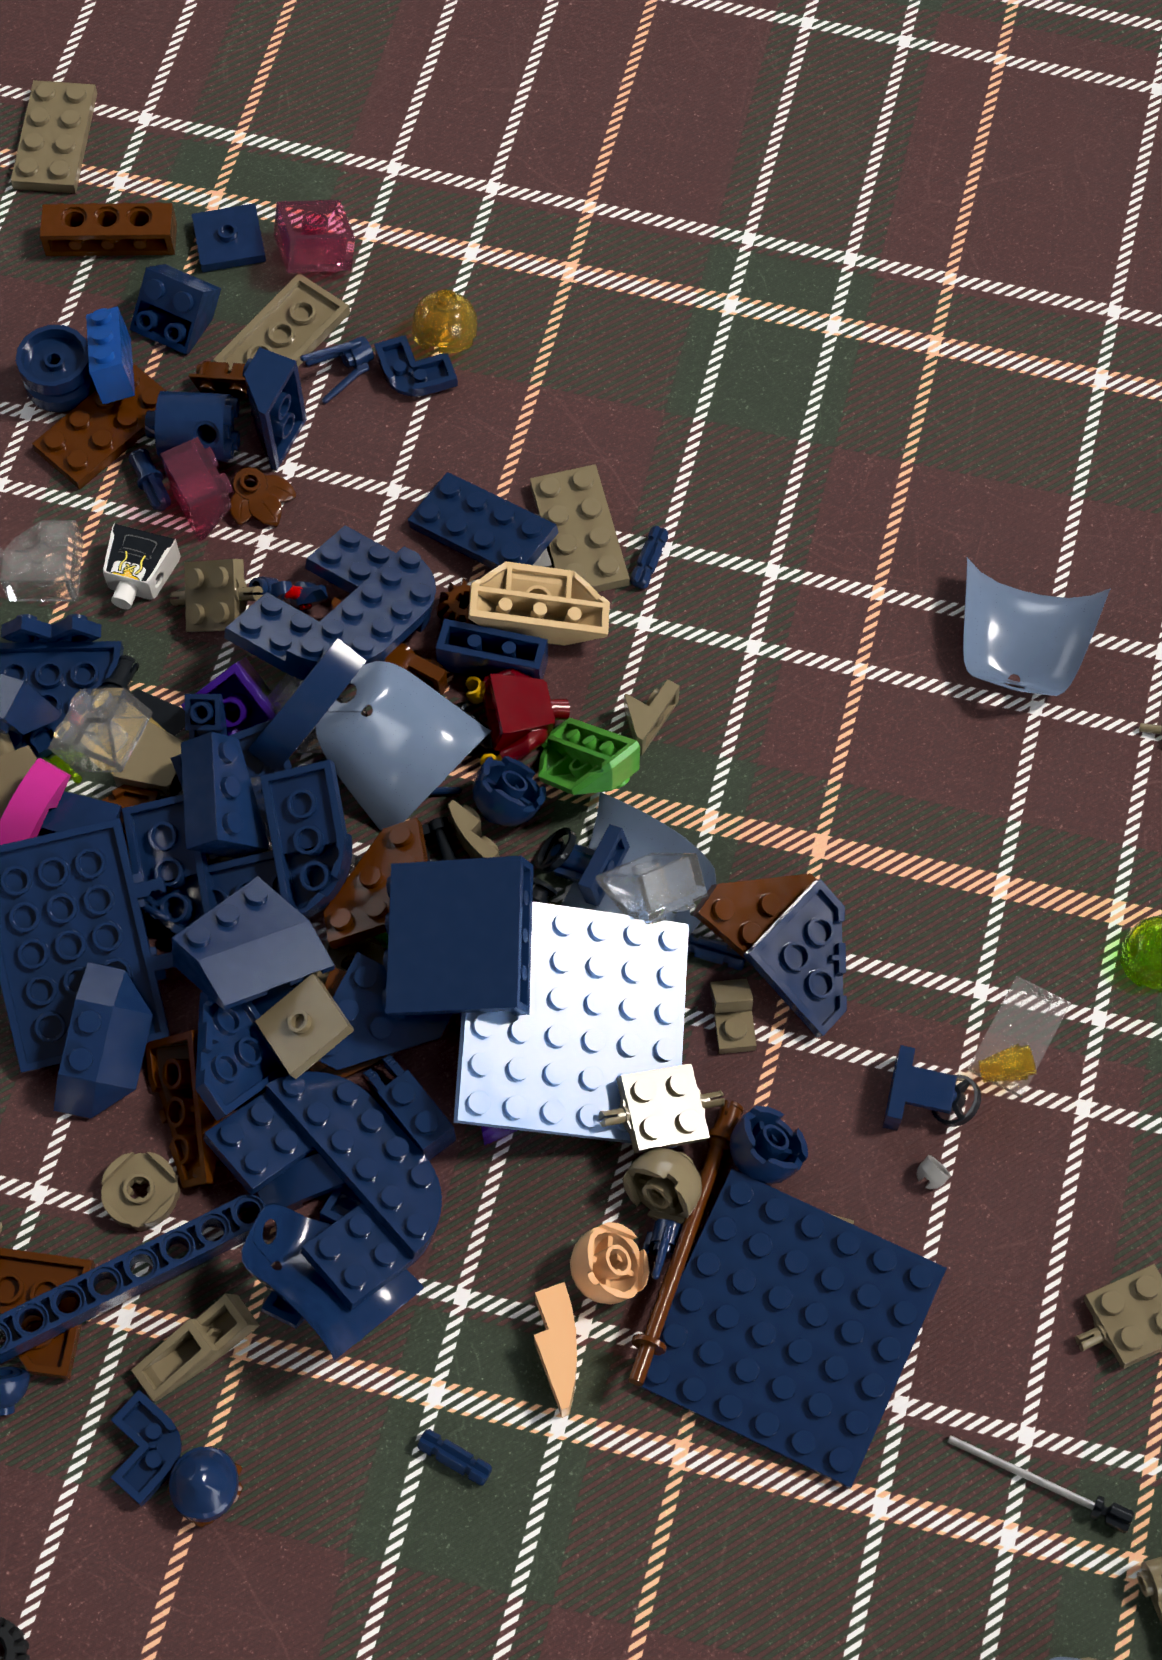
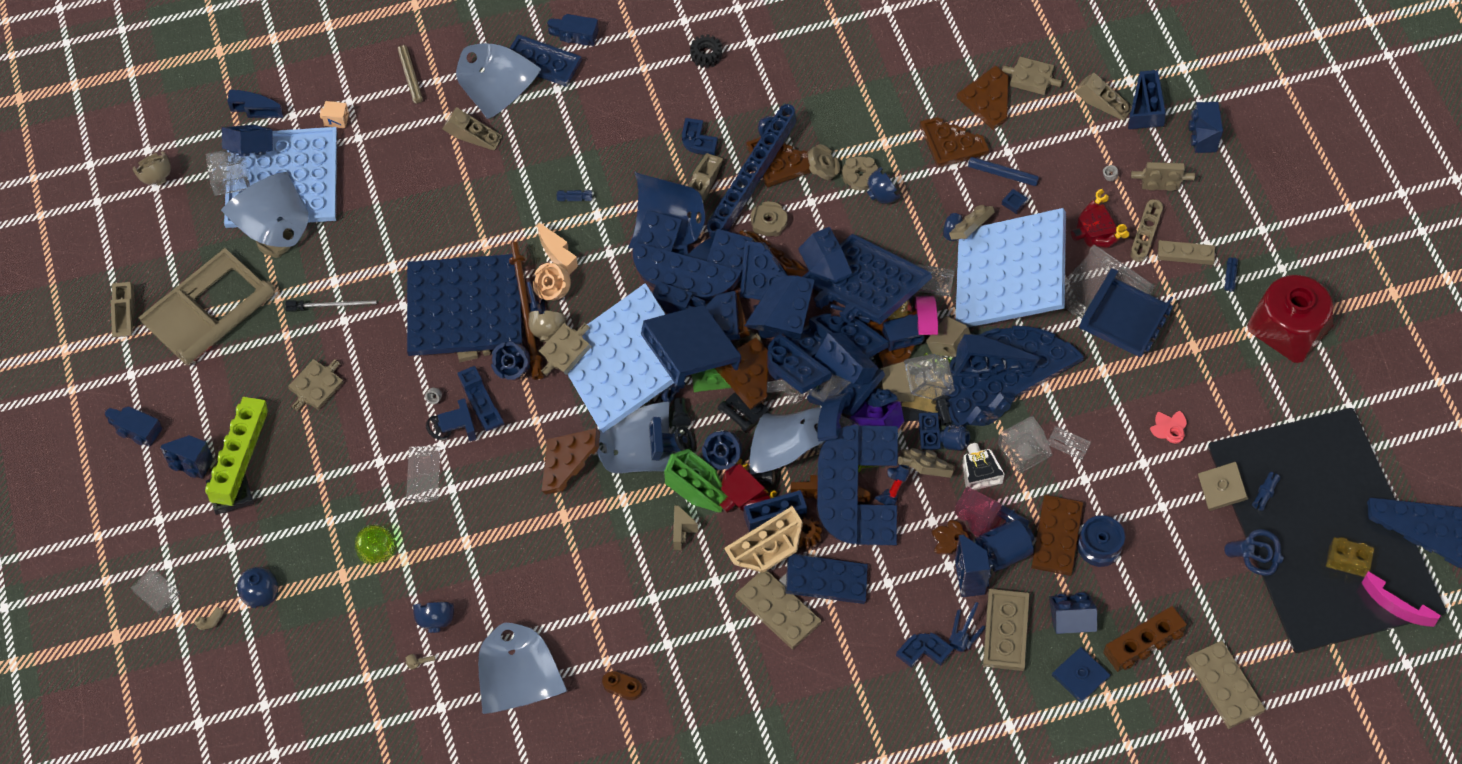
camera: 150 degrees right, 5 degrees down
blue brick [86,306,135,404] -> none
dark blue hair [168,1446,243,1527] -> none
reddish brown hinge [189,361,248,399] -> none
dark tan plate [255,973,354,1079] -> none
clear pink slope [274,200,355,274] -> none
clear yellow cylinder [411,289,478,354] -> none
dark tan slope [448,800,499,859] -> none
clear slope [596,852,708,925] -> none
dark blue axle [630,526,668,589] -> none
dark tan slope [710,978,757,1054] -> none
dark blue plate [743,879,847,1037] -> none
clear yellow cone [978,1043,1037,1083] -> none
none -> dark blue cylinder [413,602,454,633]
none -> dark blue slope [457,366,504,432]
none -> reddish brown plate [602,671,642,700]
none -> dark blue slope [918,413,941,450]
none -> dark blue head [940,425,970,451]

